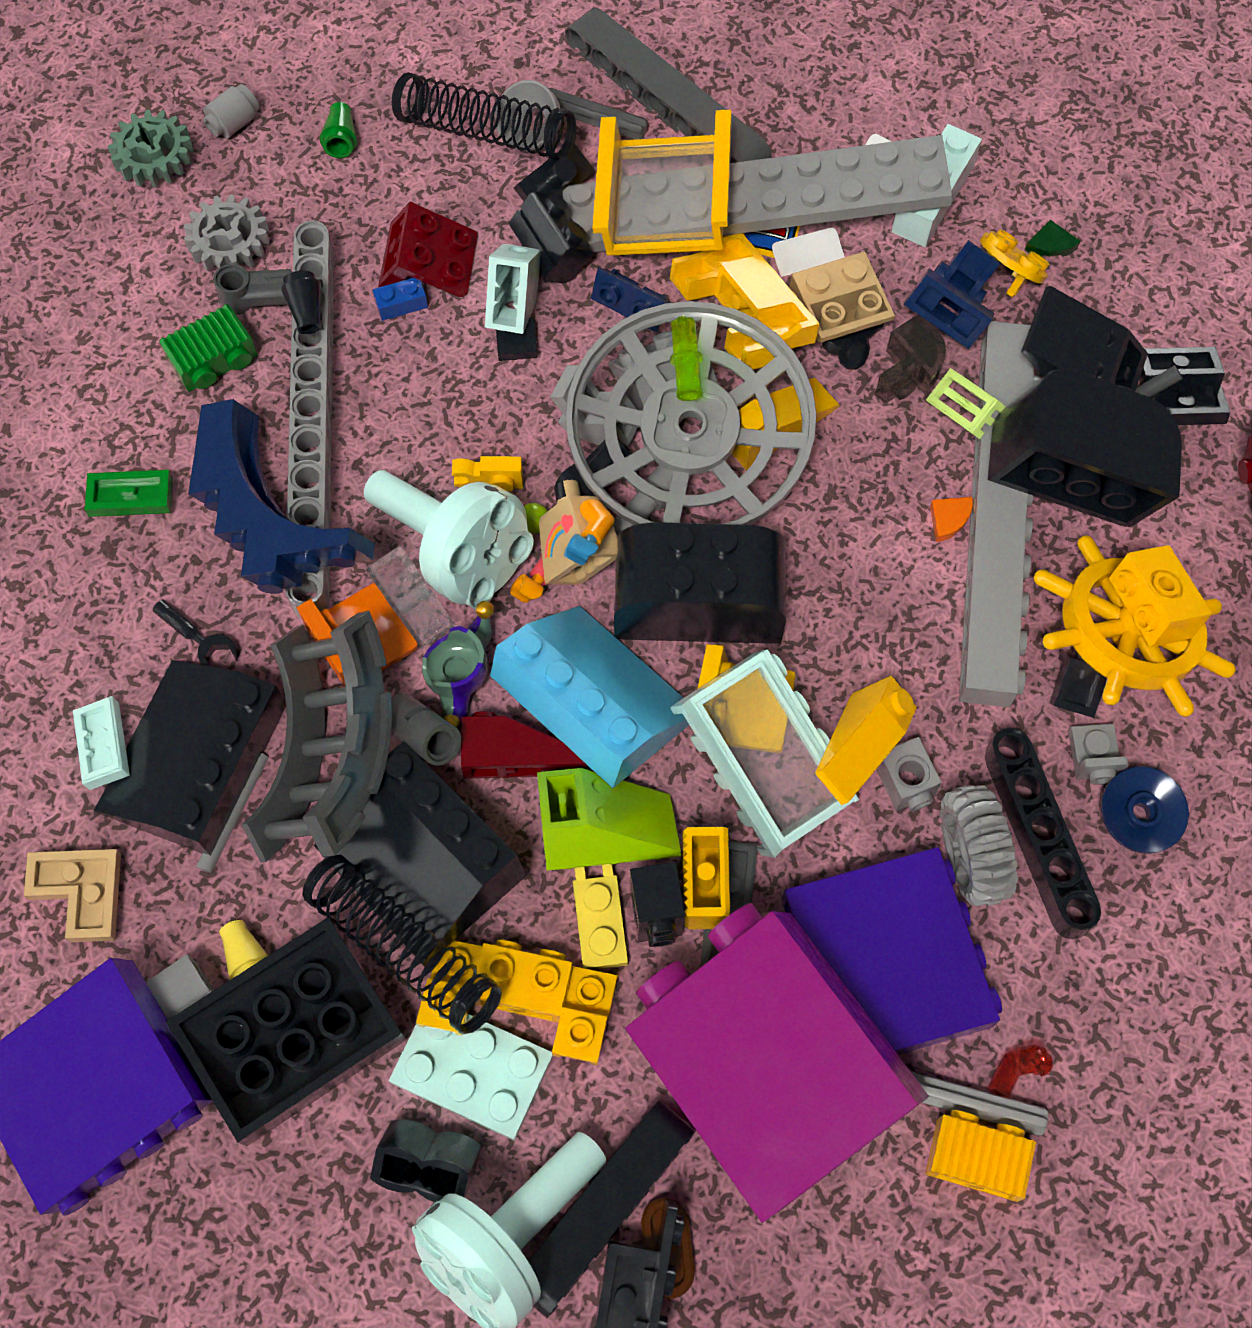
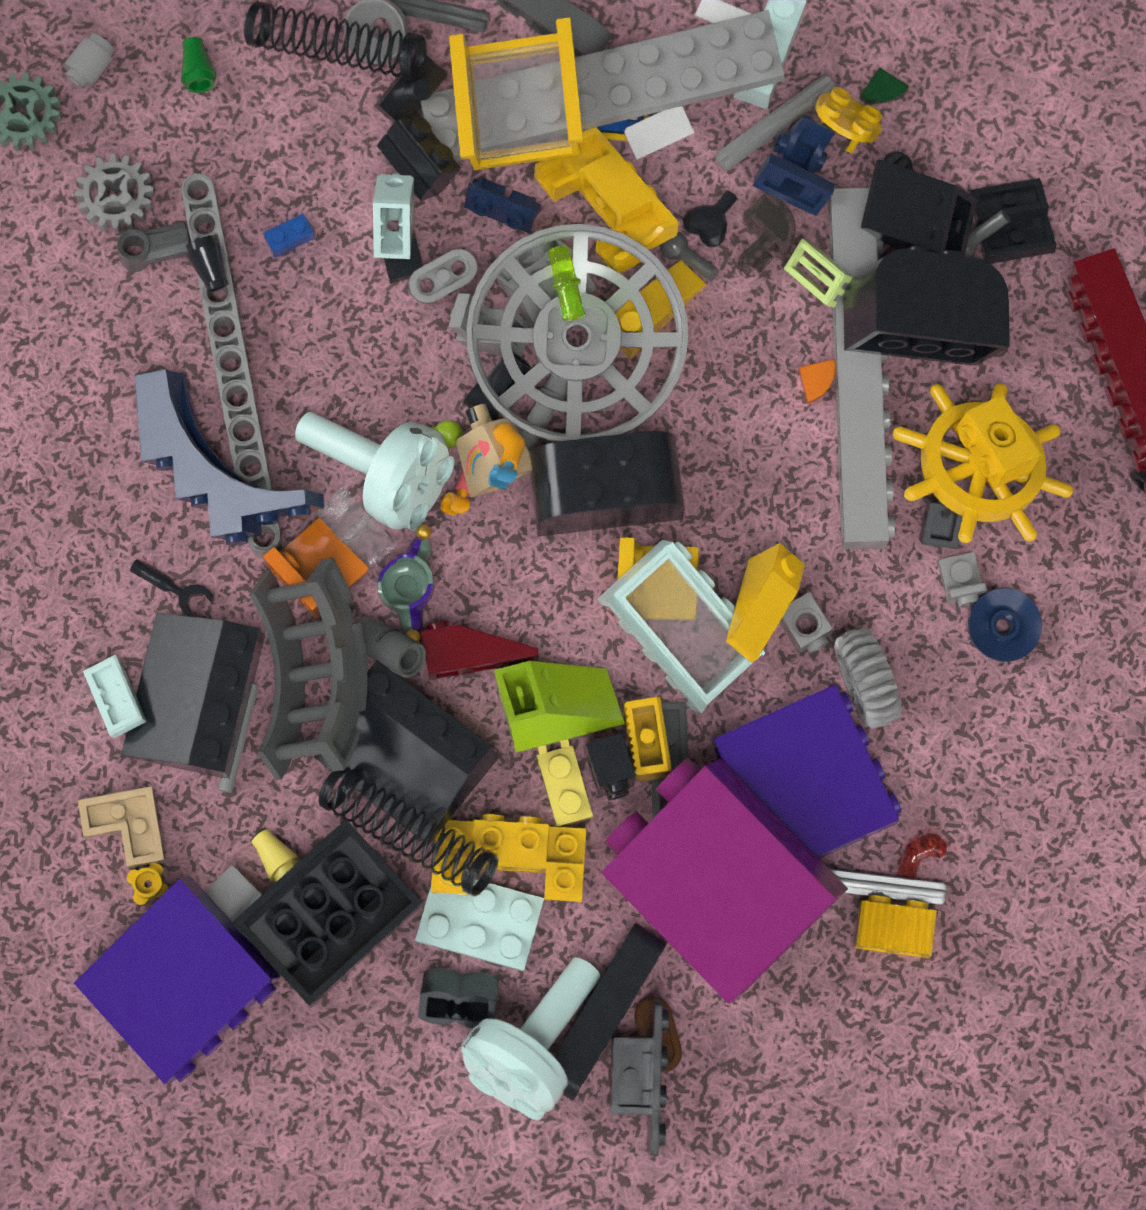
camera: 10 degrees left, 10 degrees up
green plate [84,470,173,517] -> none
green brick [159,304,258,393] -> none
dark red bracket [378,201,477,297] -> none
yellow plate [452,456,523,492] -> none
medium azure slope [490,606,689,788] -> none
tan slope [789,251,895,343] -> none
black beam [985,728,1101,939] -> none
none -> yellow plate [127,863,169,906]
none -> light grey plate [408,249,477,304]
none -> dark grey bar [660,232,719,281]
none -> light grey axle [716,75,836,170]

